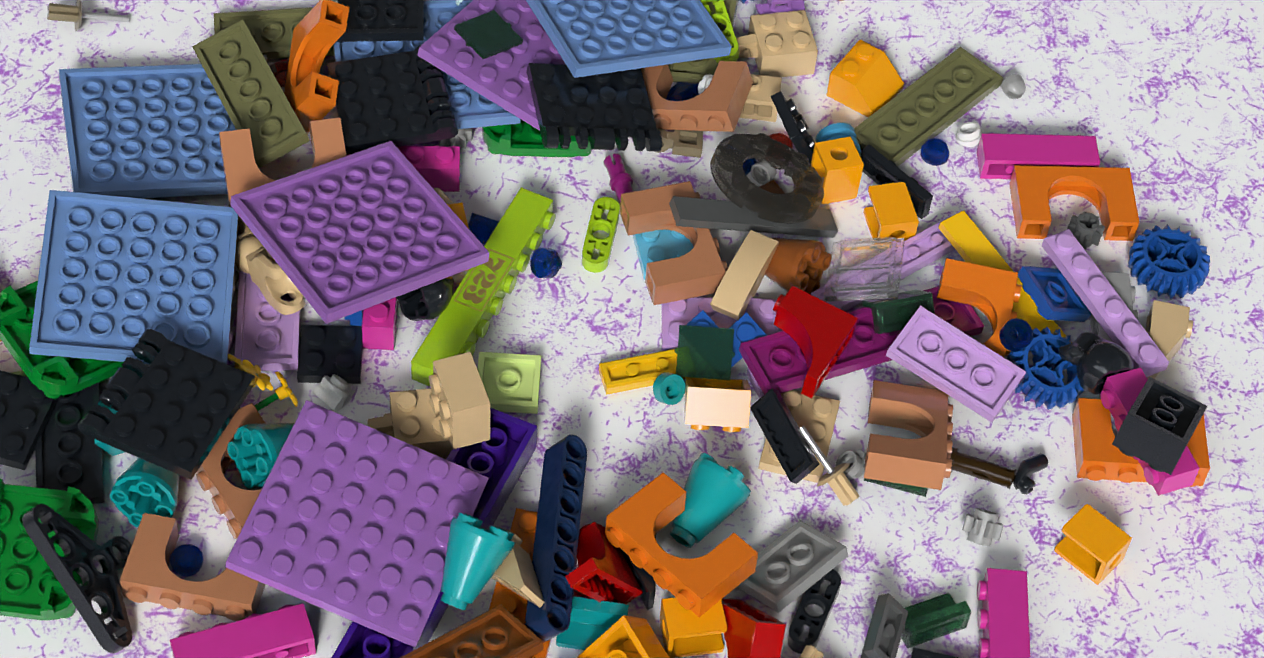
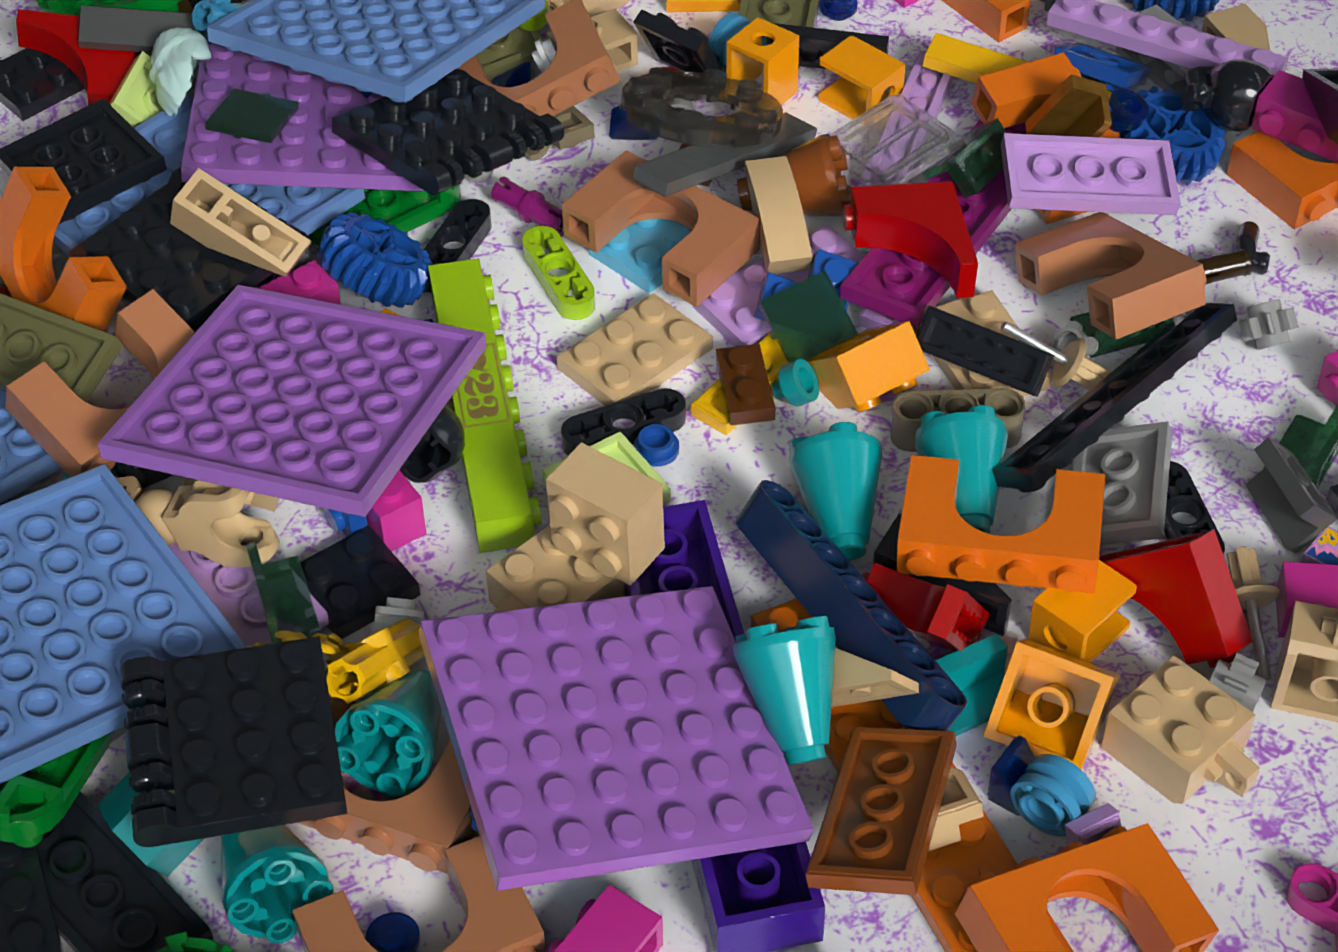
camera: 30 degrees left, 5 degrees down
clear blue tile [530,248,562,279] -> none
none -> tan slope [170,168,311,277]
none -> clear green panel [246,542,321,644]
none -> blue gear [318,212,434,308]
none -> yellow piece [326,617,425,704]
none -> black beam [424,199,492,293]
none -> tan plate [557,293,713,406]
none -> black beam [561,388,686,456]
none -> blue plate [634,424,679,467]
none -> reddish brown plate [716,344,776,426]
none -> teal cone [789,422,882,561]
none -> dark tan beam [890,388,1026,452]
none -> black plate [993,303,1237,493]
none -> pearl gold panel [1025,74,1112,137]

